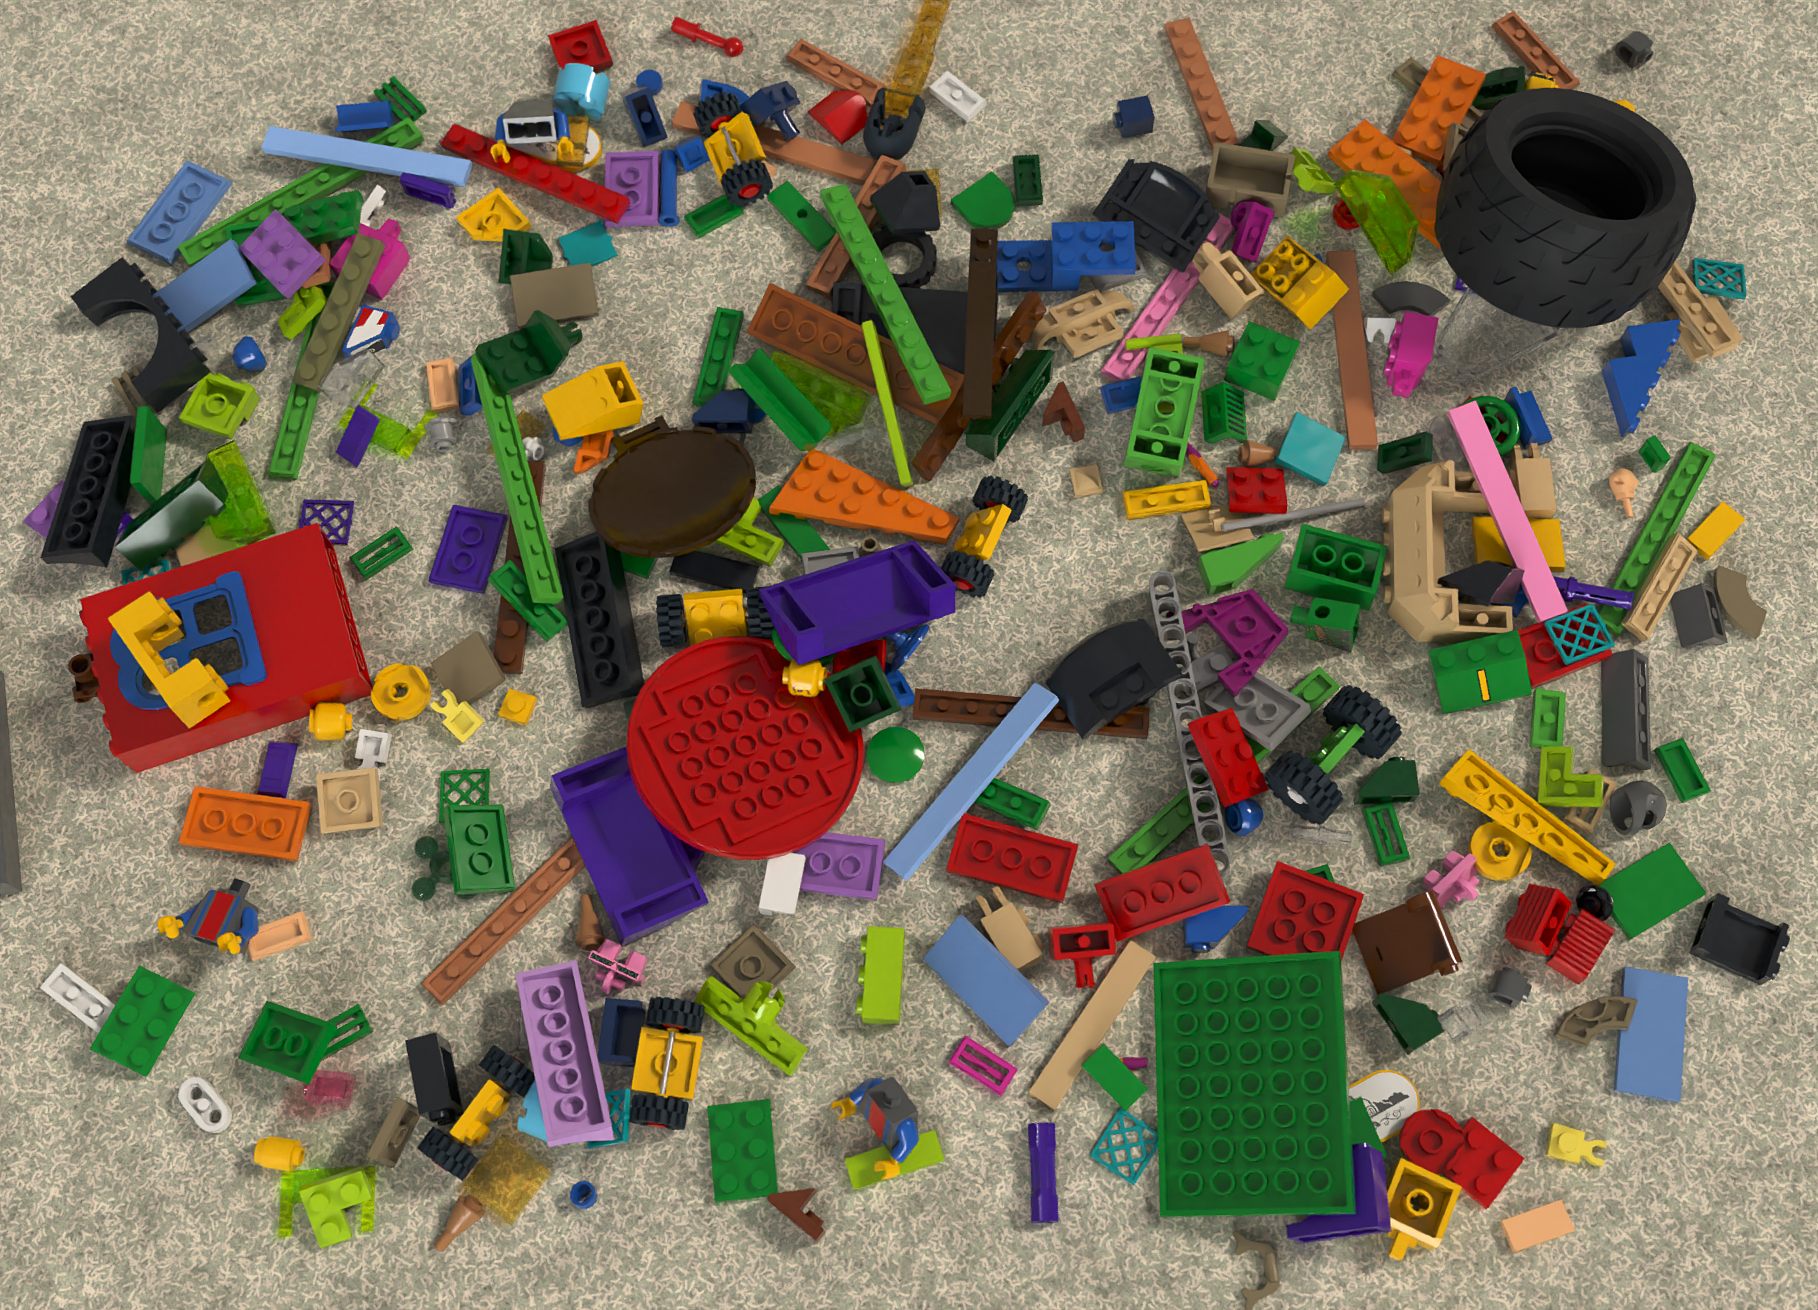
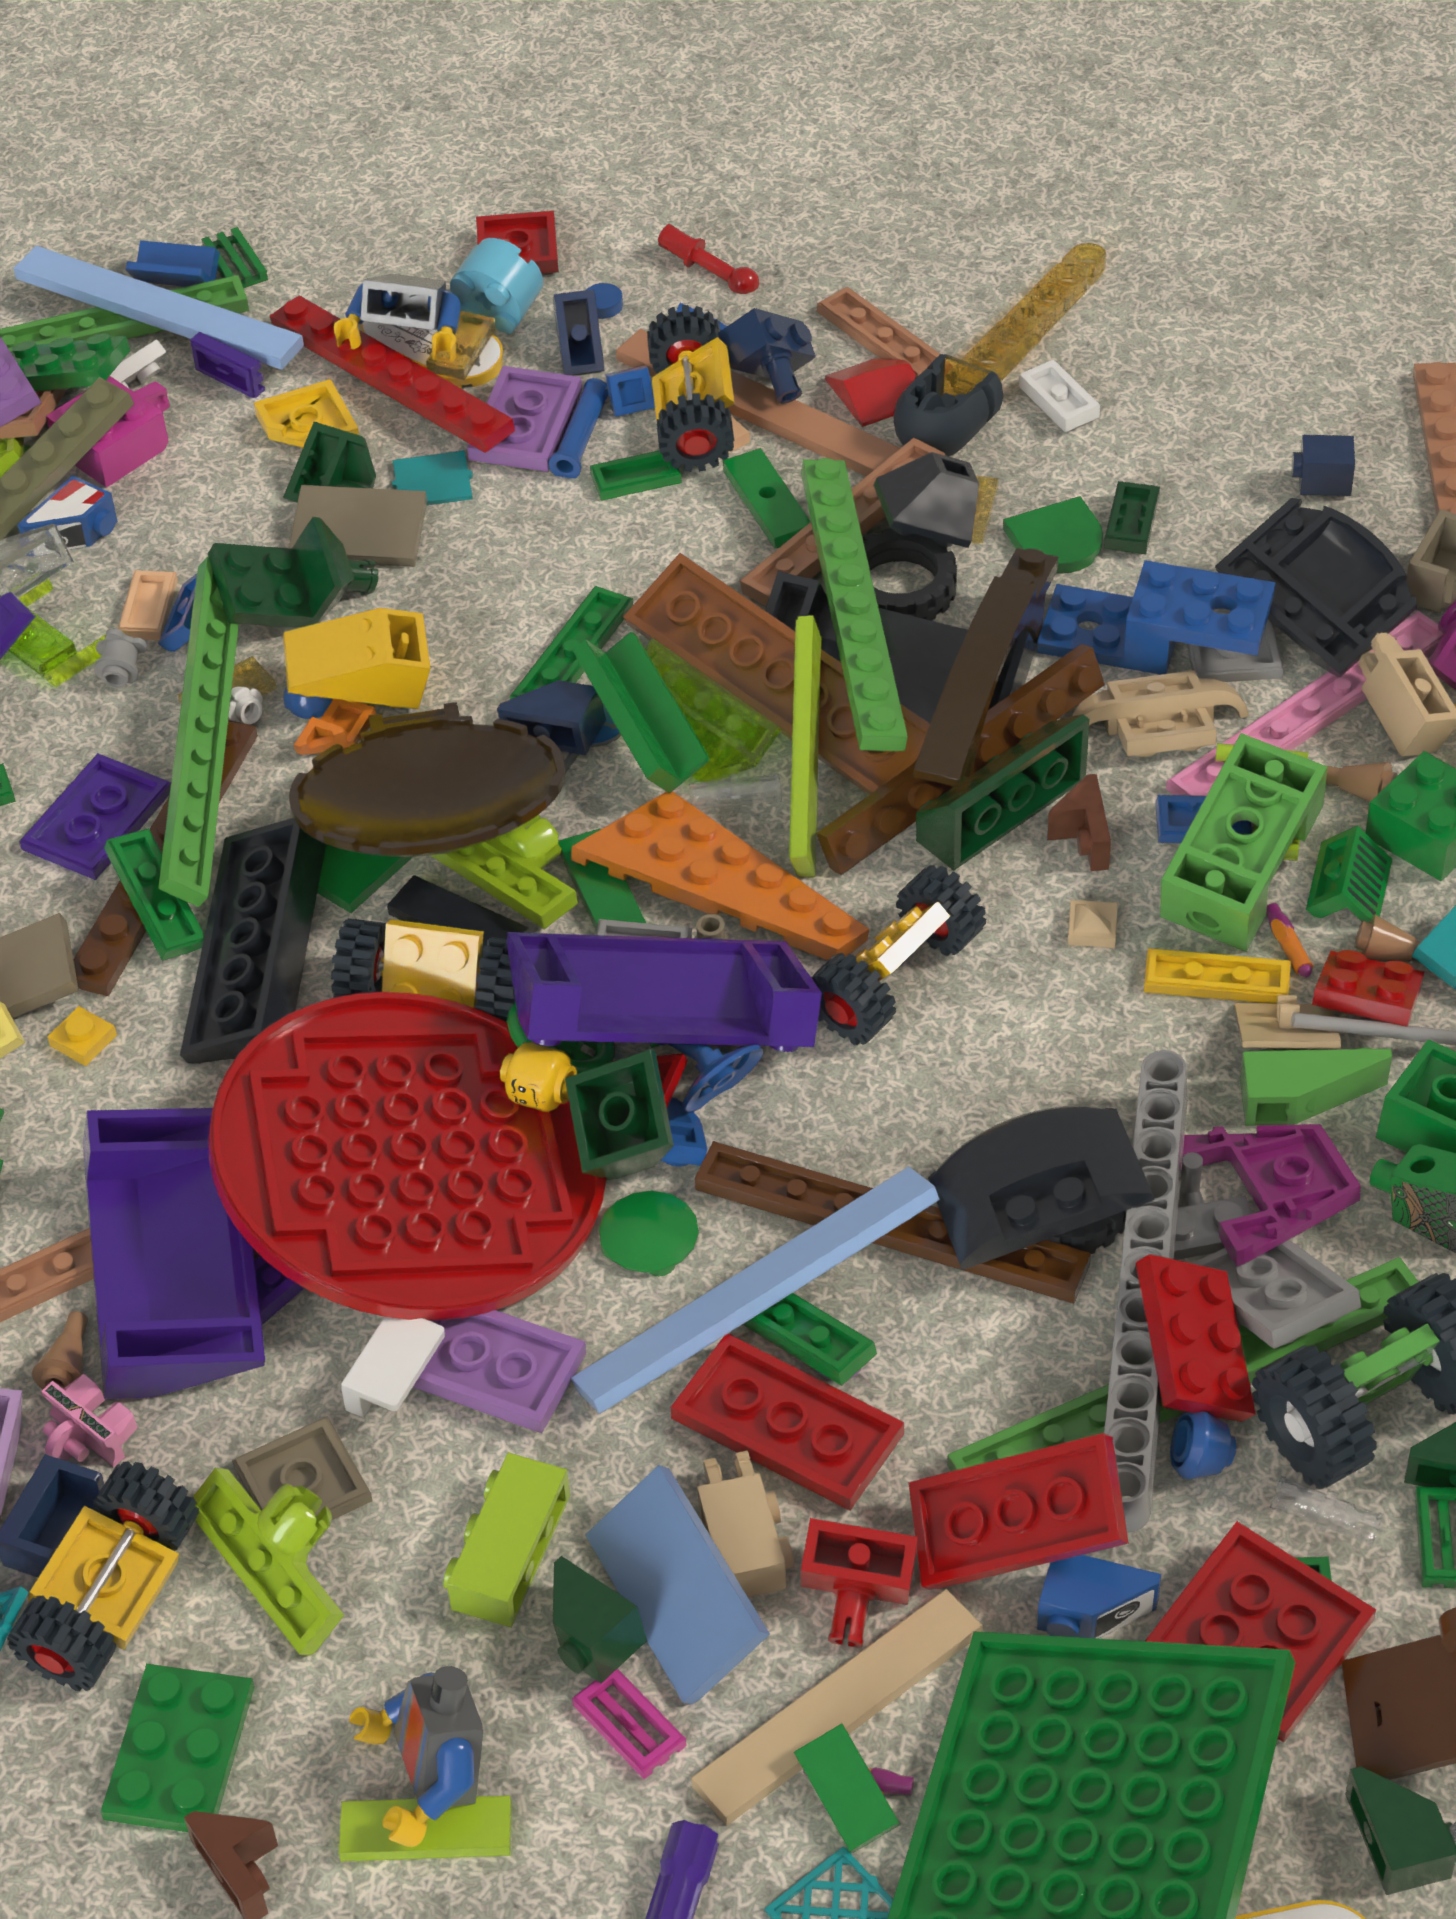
camera: 15 degrees right, 20 degrees down
none -> dark green slope [553,1556,647,1684]

